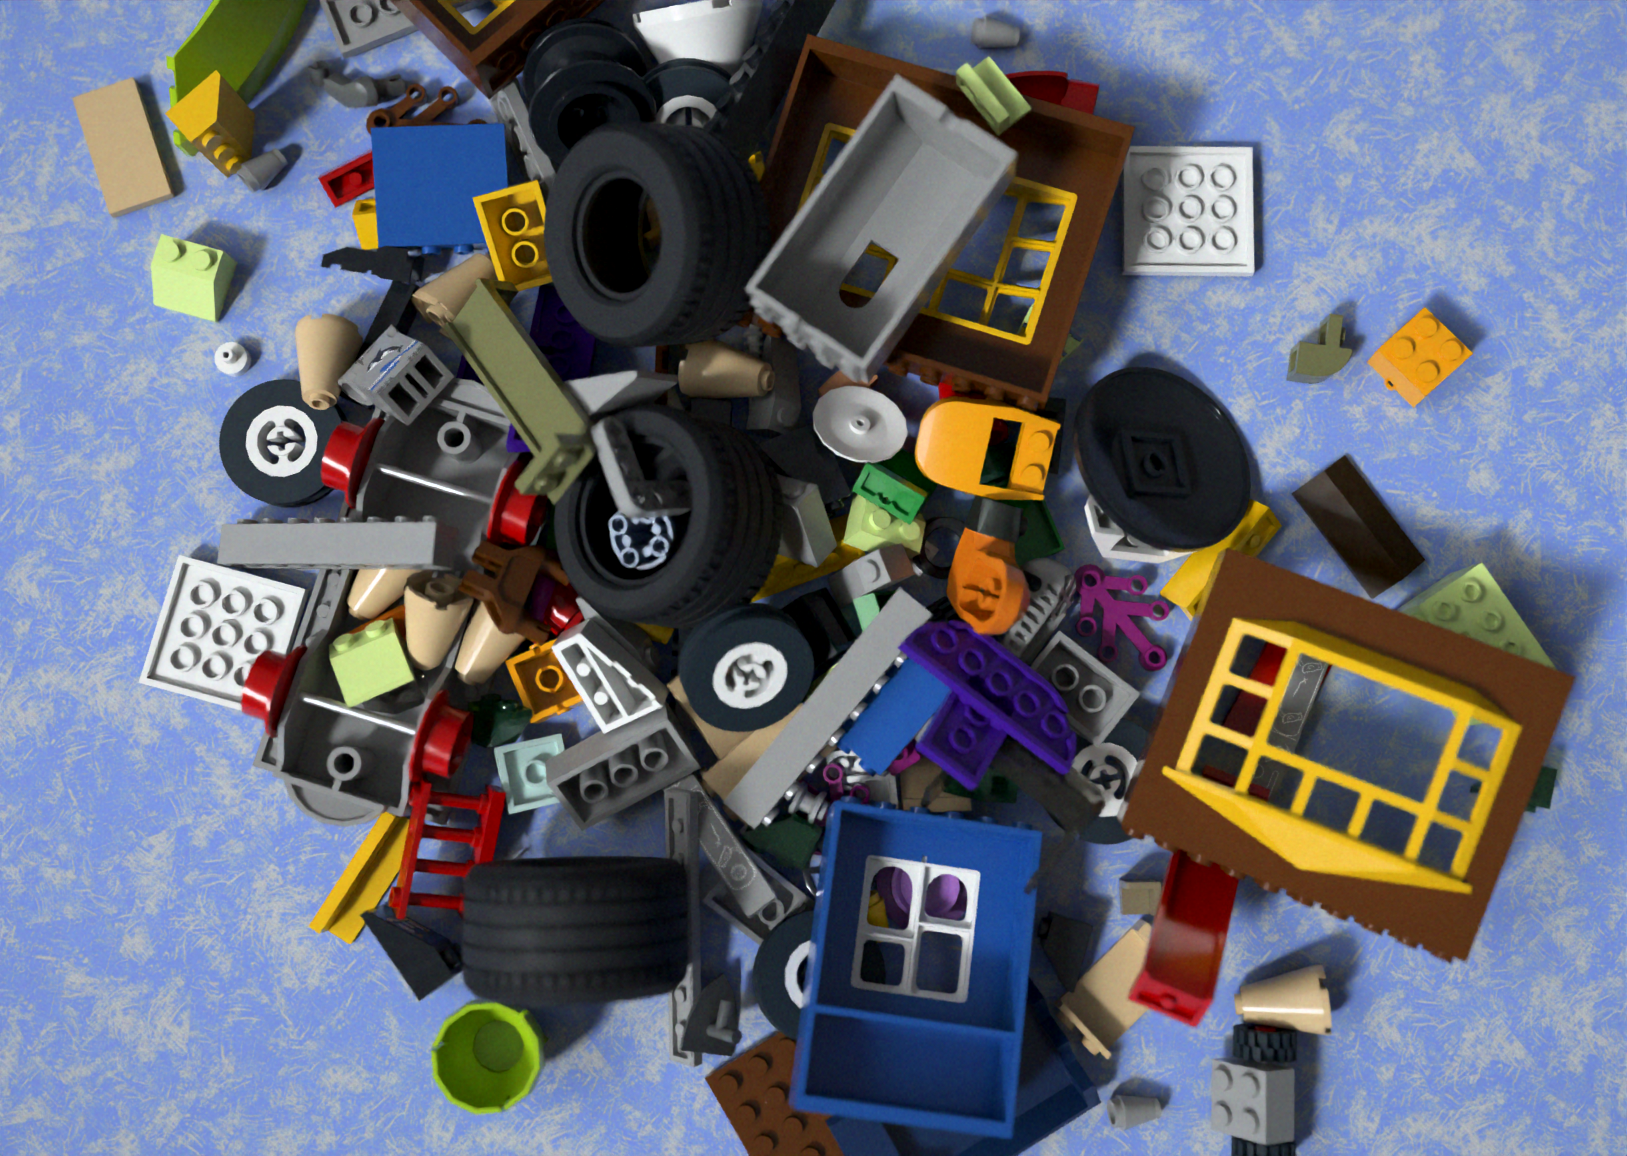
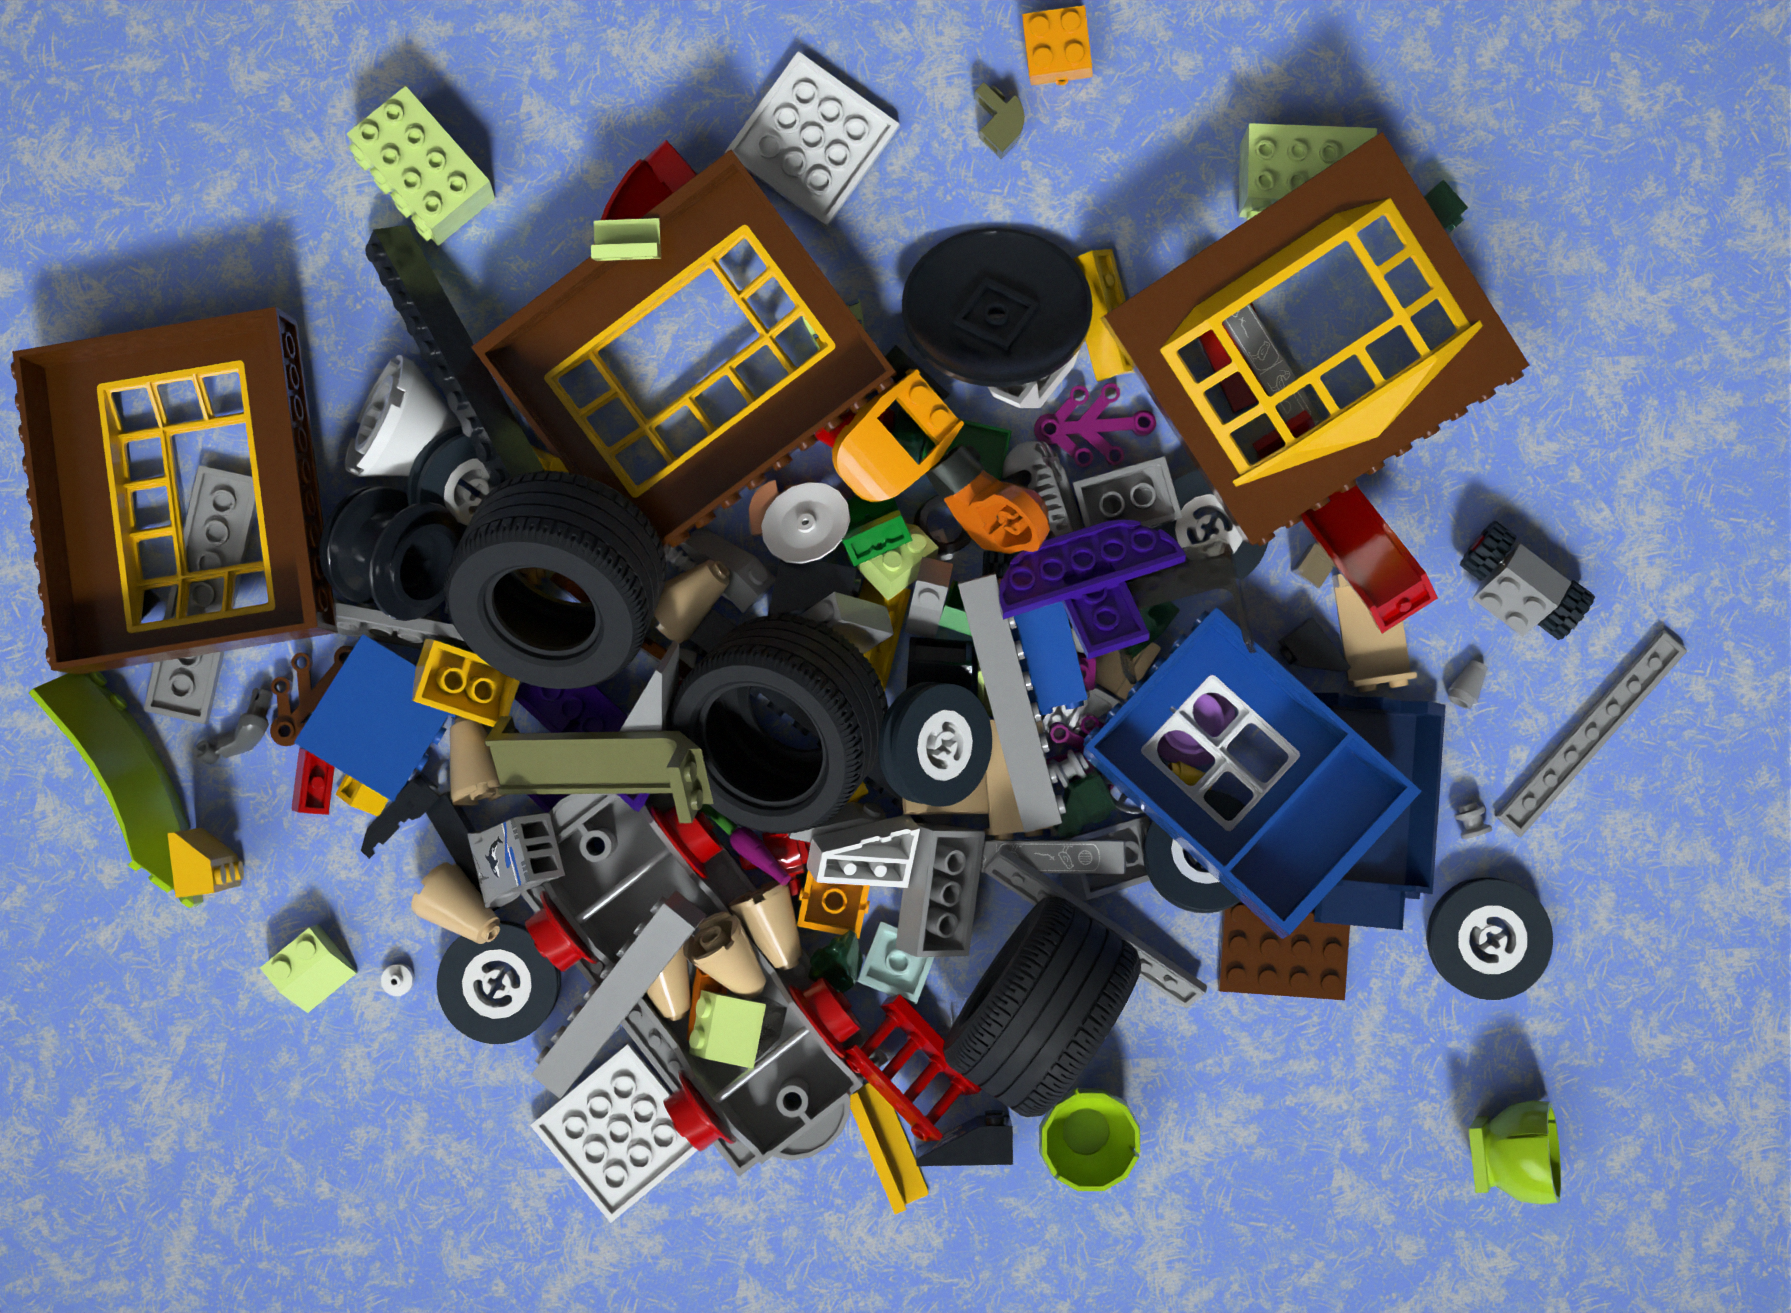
camera: 55 degrees left, 5 degrees up
tan tile [72,77,175,218] -> none
light grey cone [237,148,288,193] -> none
reddish brown connector [458,540,570,646] -> none
light grey beam [591,416,692,519] -> none
sand blue cone [609,501,688,570] -> none
dark grey shield [679,973,742,1056] -> none
light grey panel [745,74,1017,384] -> none
light grey cone [971,15,1020,49] -> none
tan cone [1234,964,1332,1035] -> none
dark brown slope [1292,455,1425,599] -> none

